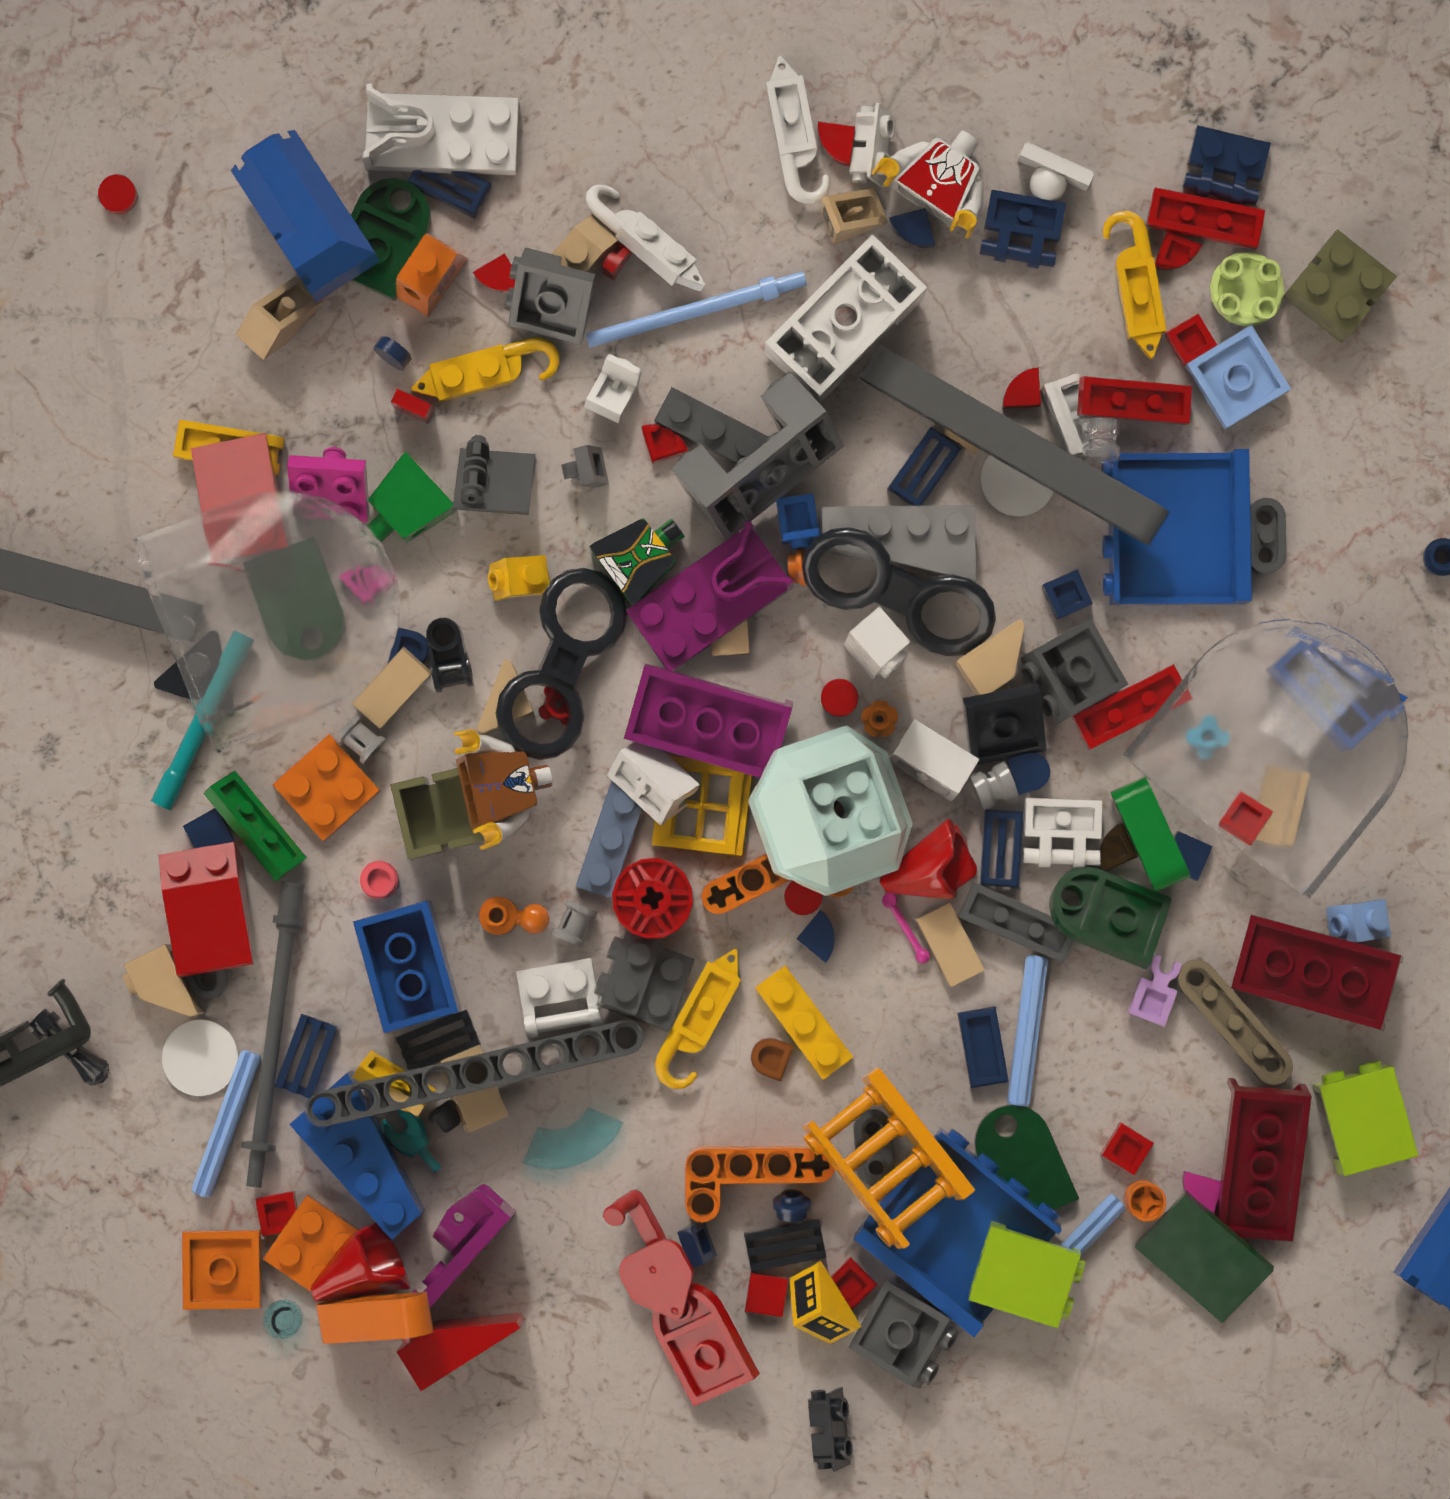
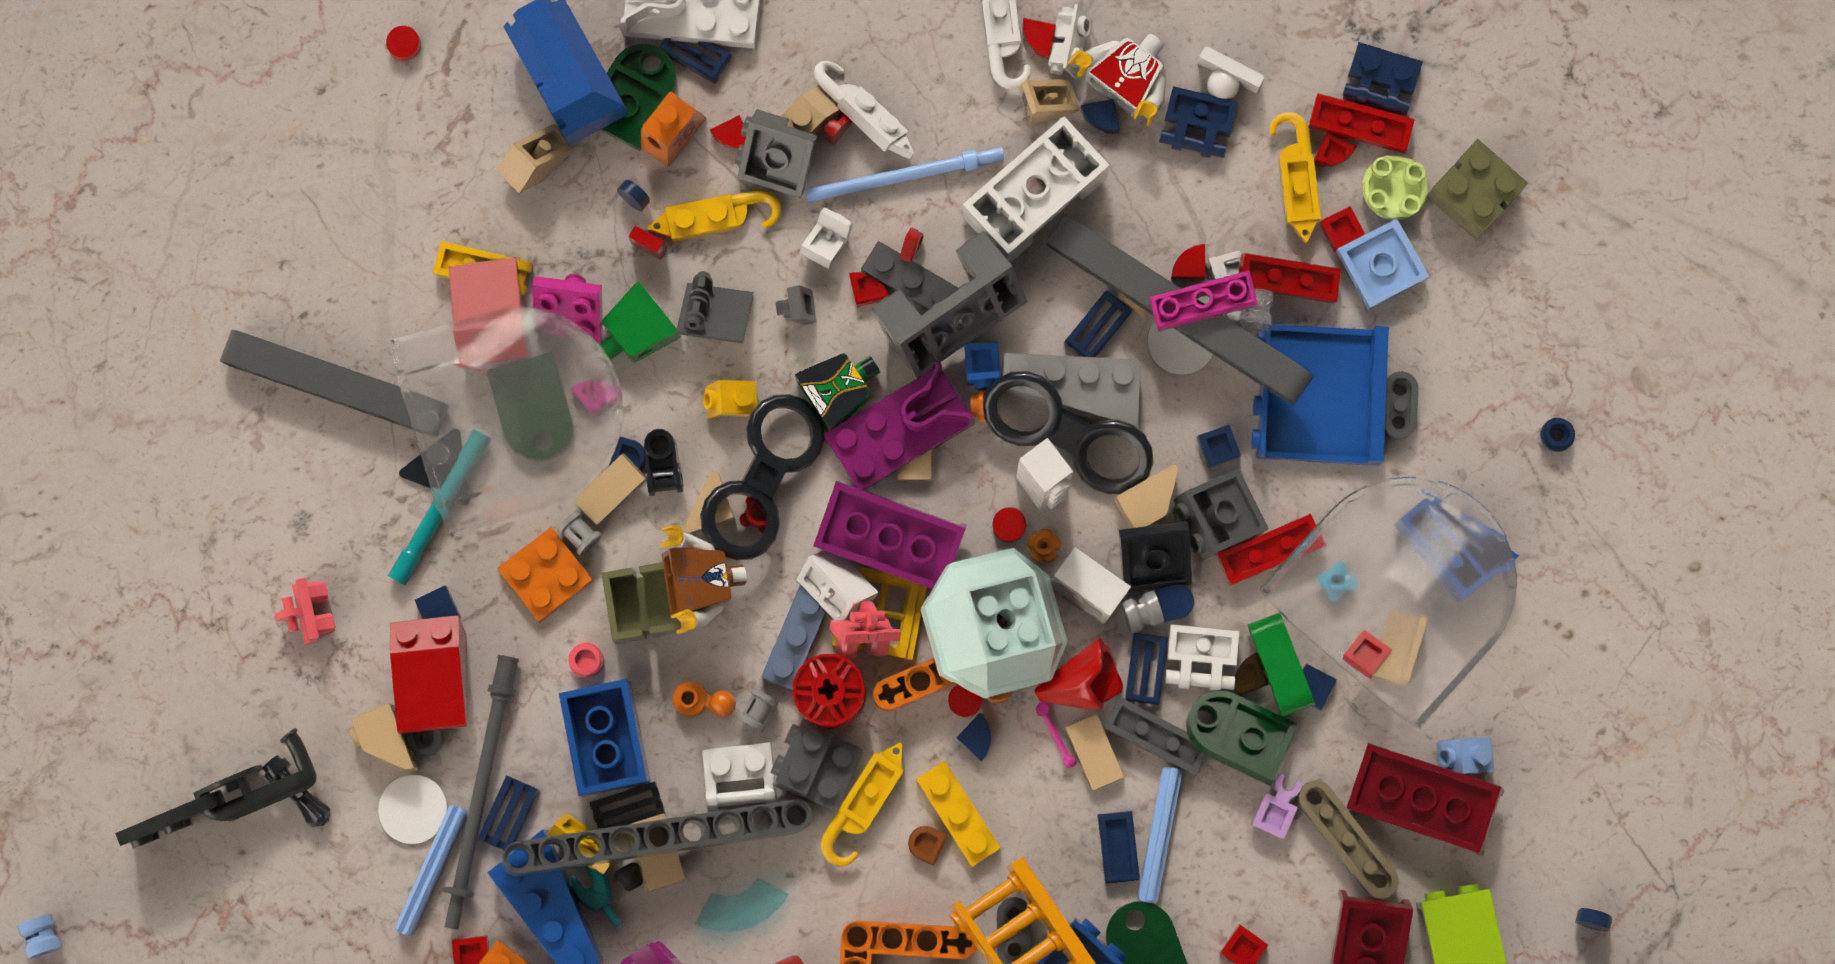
camera: 10 degrees right, 5 degrees down
green plate [203,770,307,881] -> none
none -> coral hips [275,578,335,645]
none -> coral hips [829,601,901,658]
none -> red tile [899,227,924,263]
none -> dark pink tile [1149,271,1258,332]

